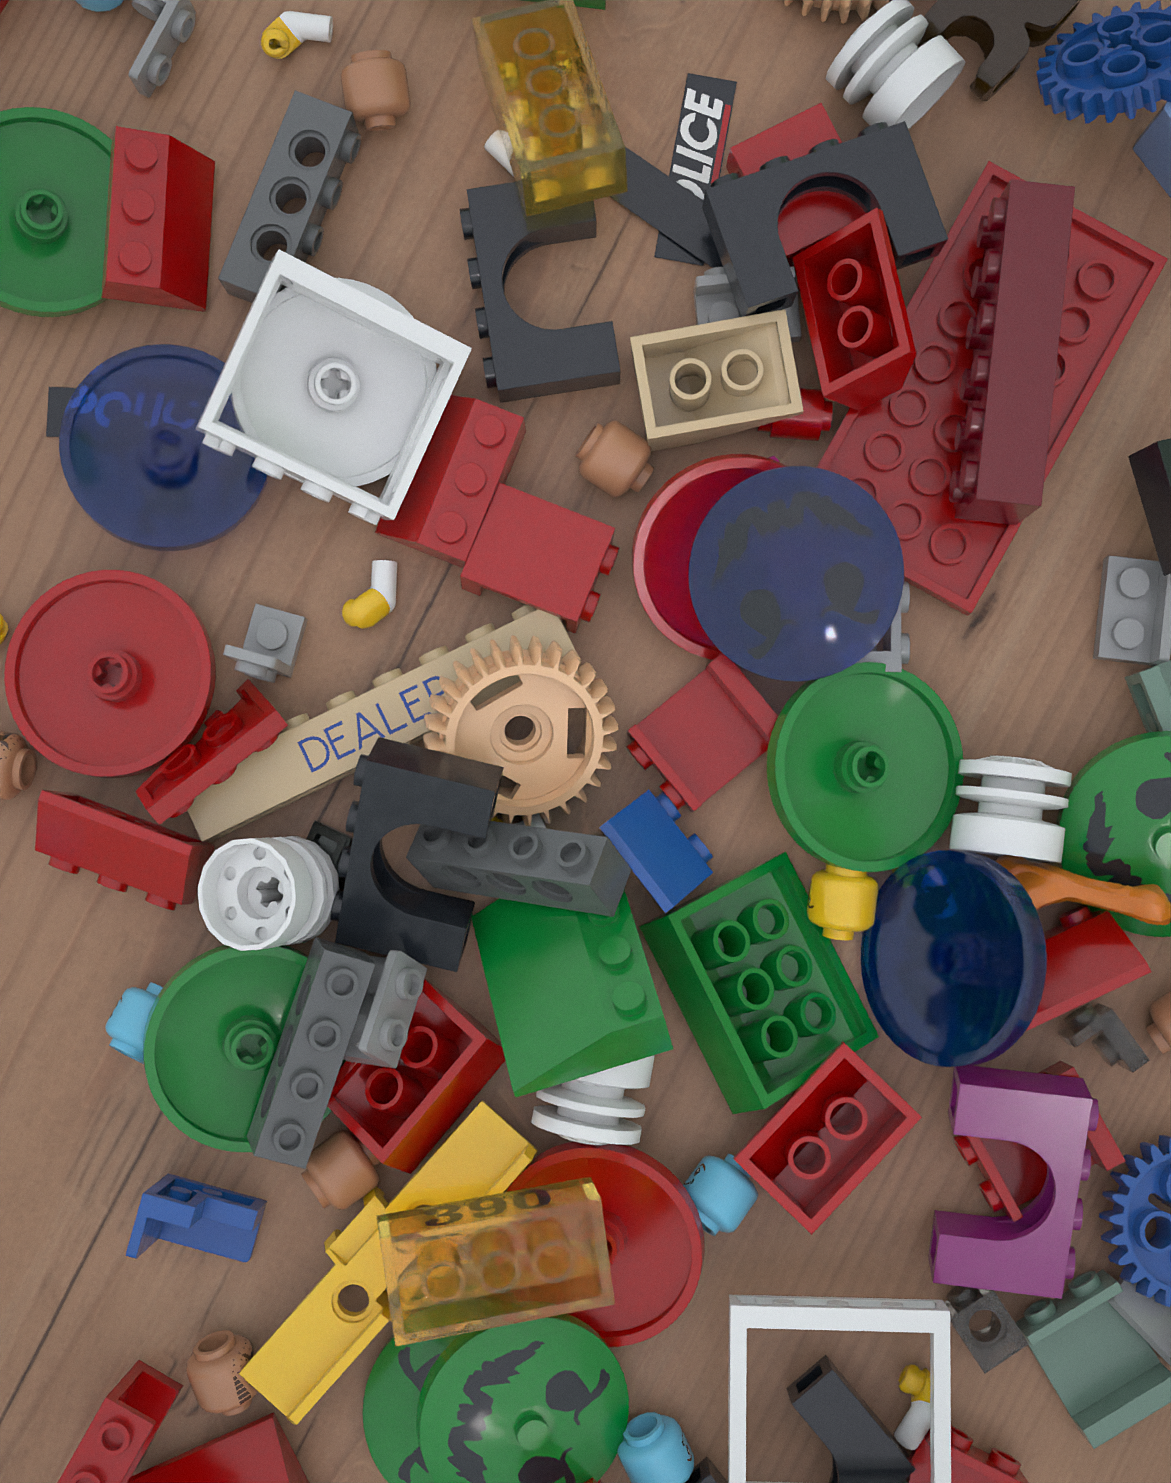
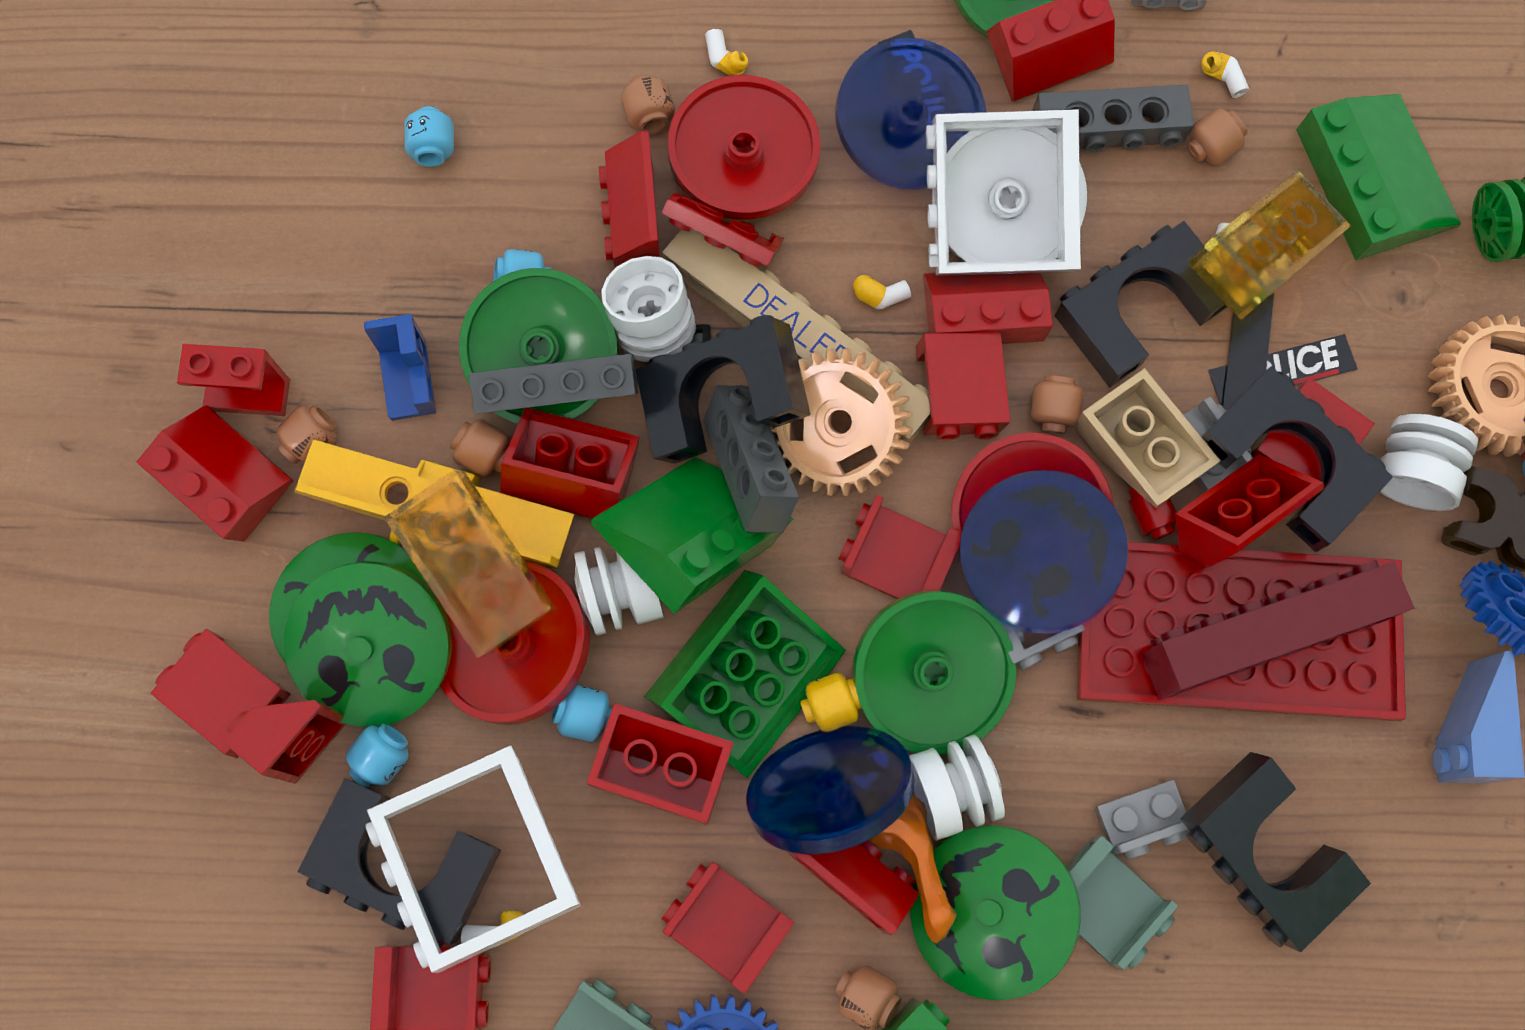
camera: 55 degrees right, 10 degrees down
light grey bracket [223,604,308,683] -> none
light grey bracket [343,950,428,1068] -> none
blue slope [599,790,713,913] -> none
magenta arch [928,1064,1099,1299] -> none
clear smoke brick [944,1286,1029,1374] -> none
clear smoke bracket [1058,1003,1150,1073] -> none

